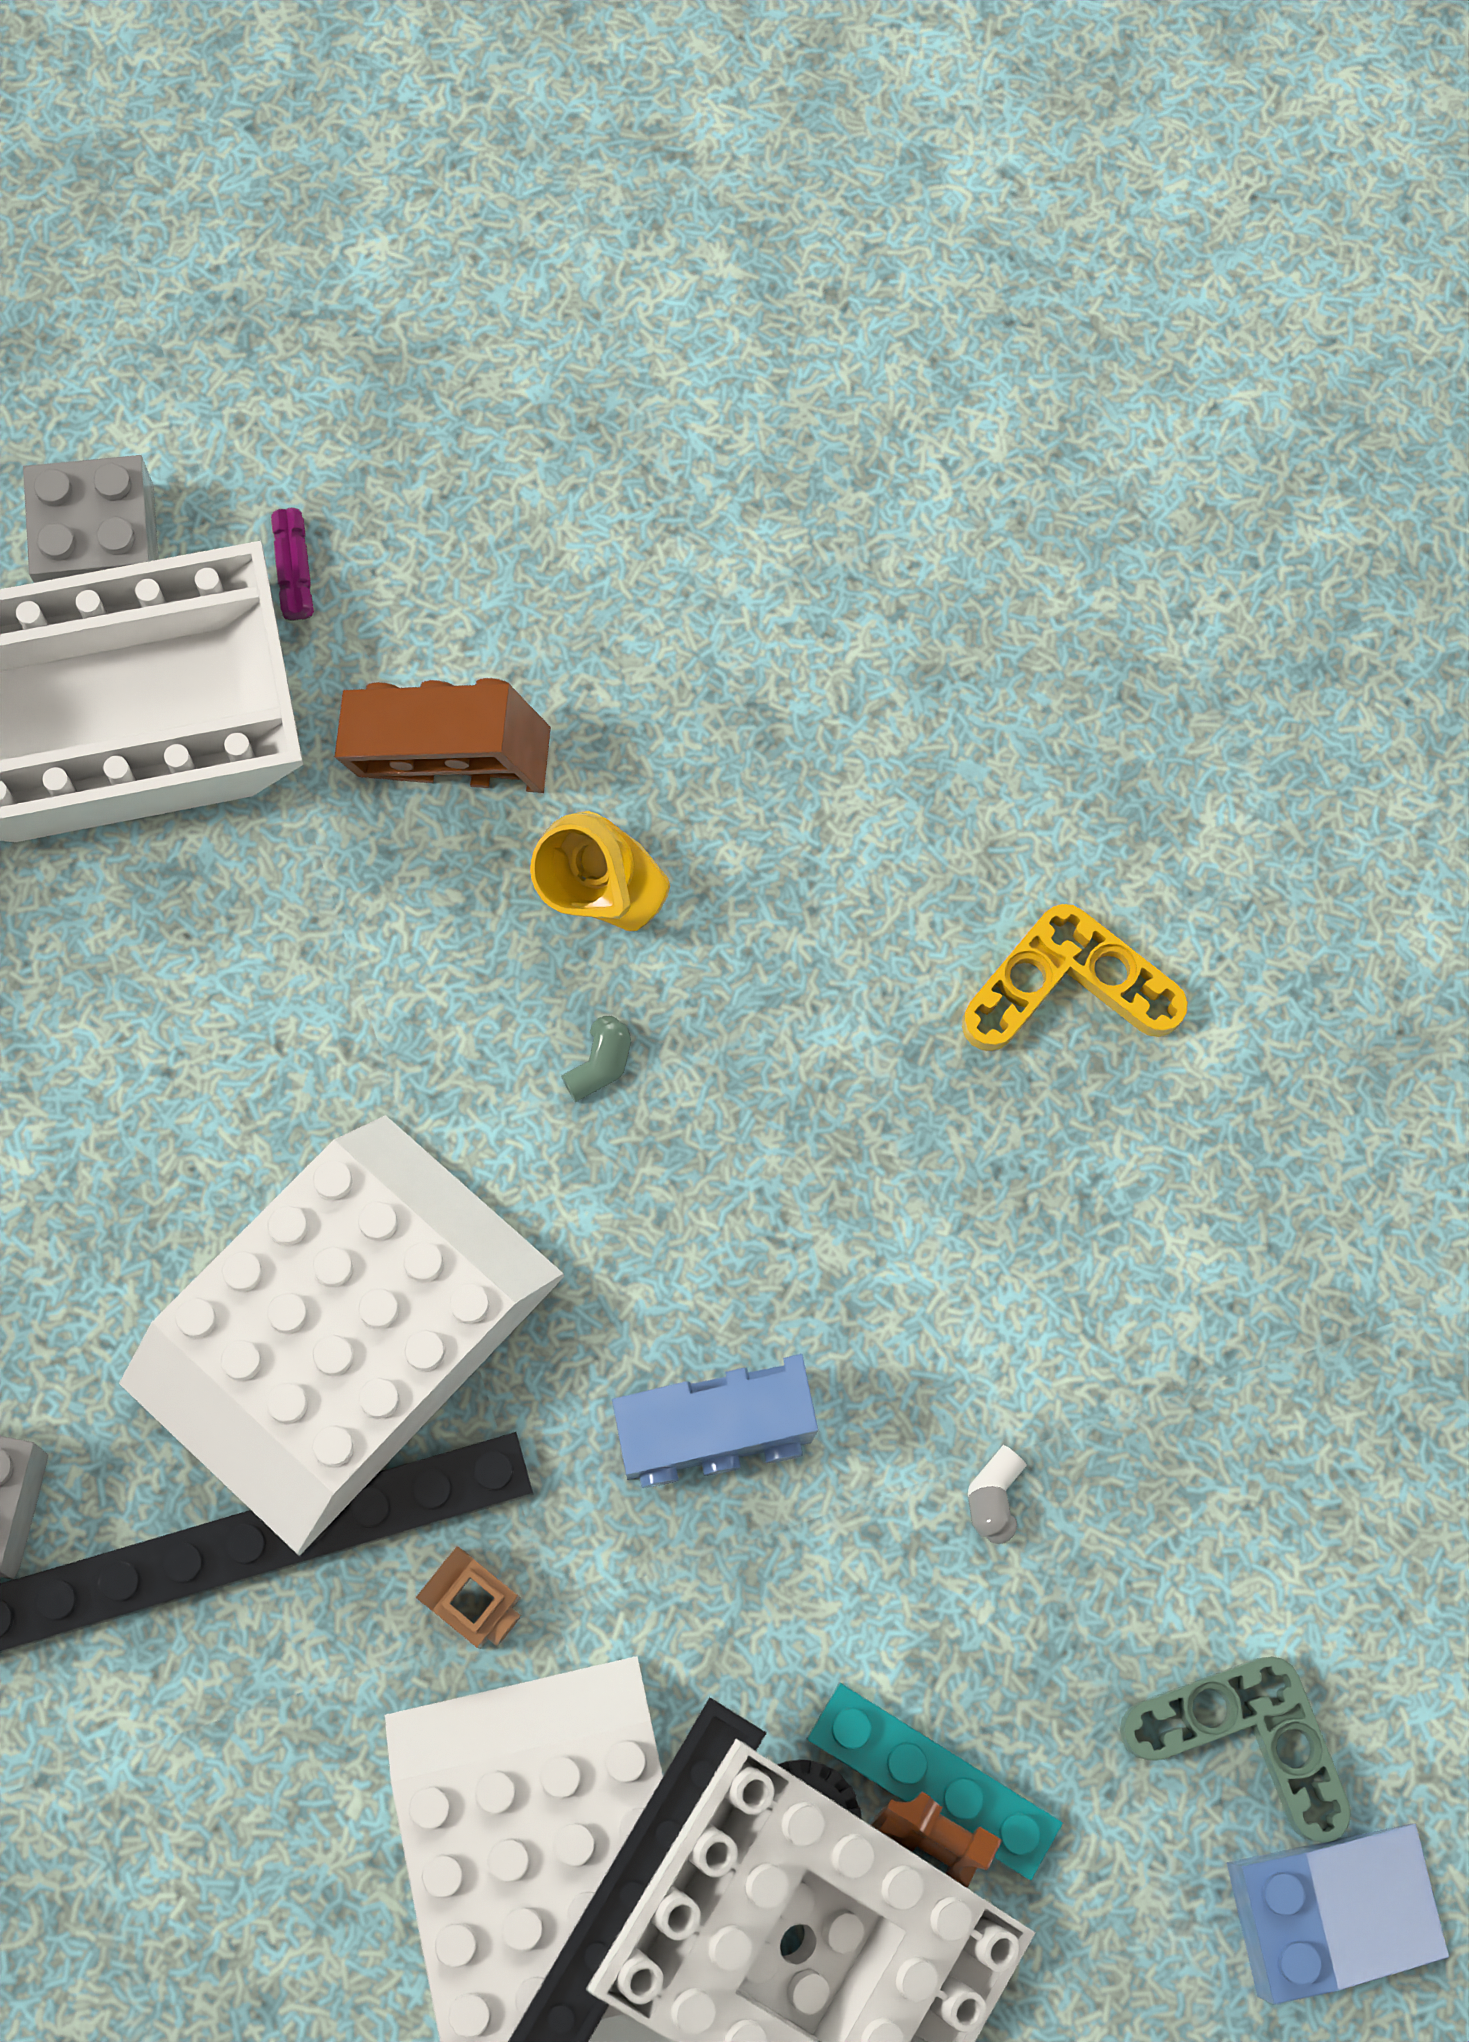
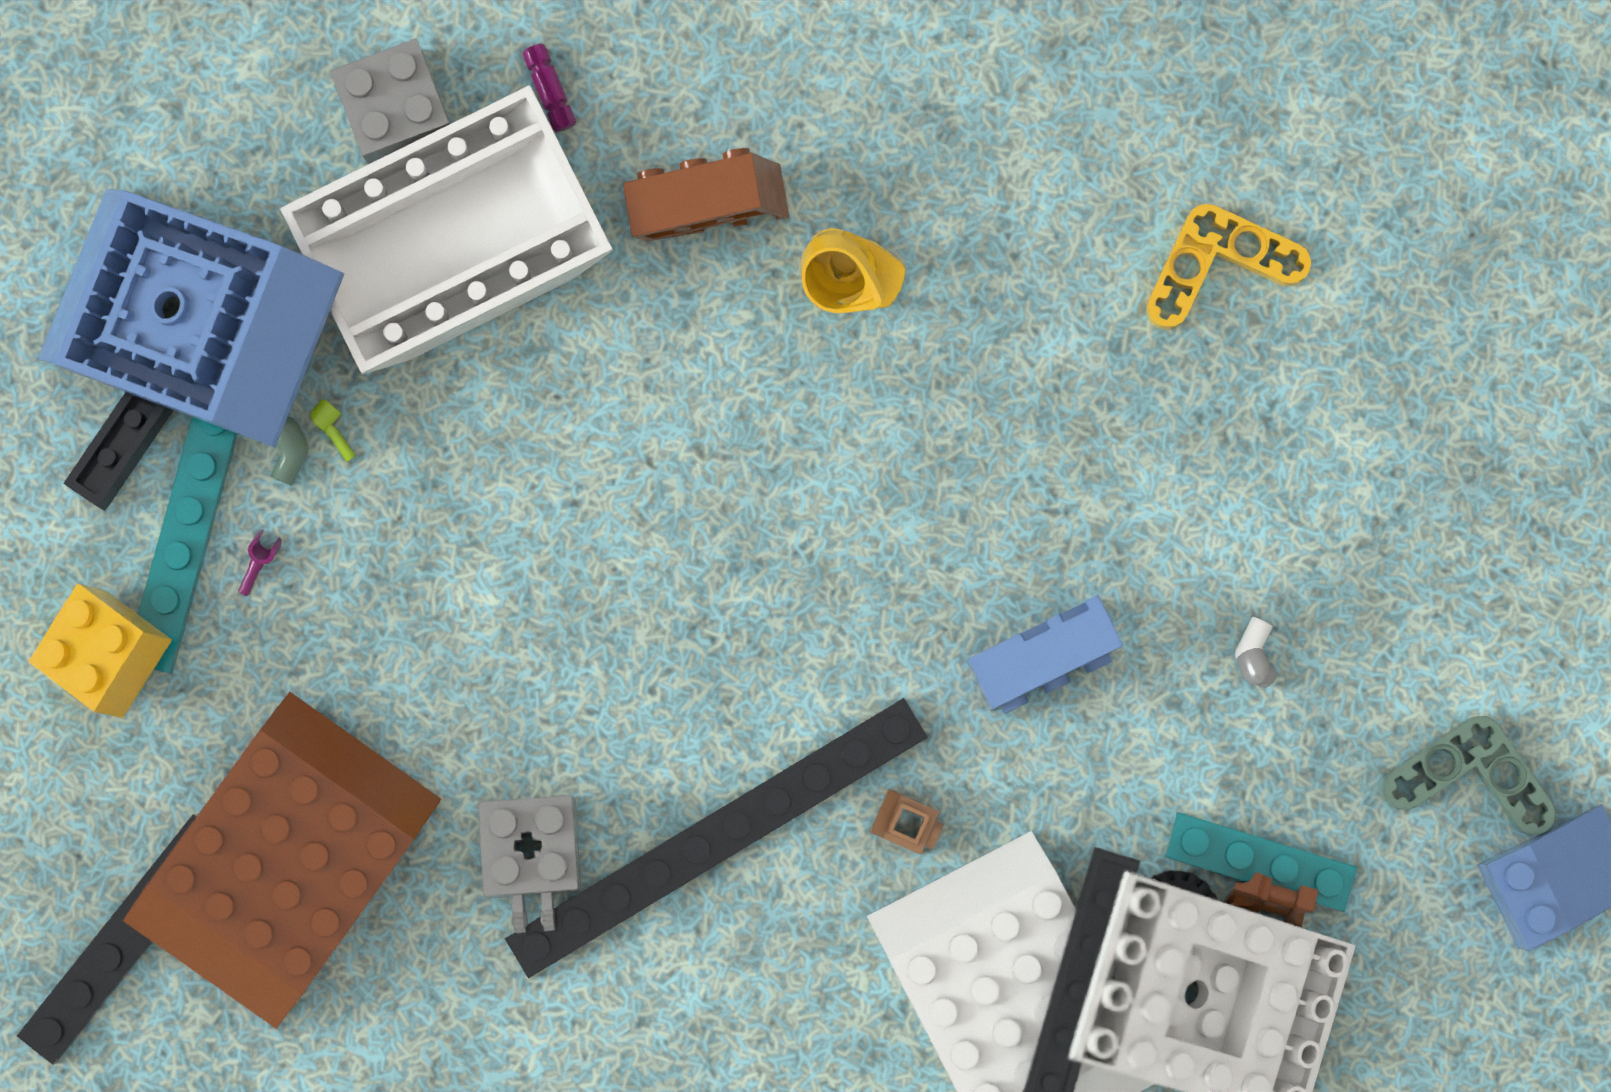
camera: 10 degrees left, 10 degrees up
white slope [119,1115,564,1556] -> none
sand green arm [561,1016,631,1102] -> none

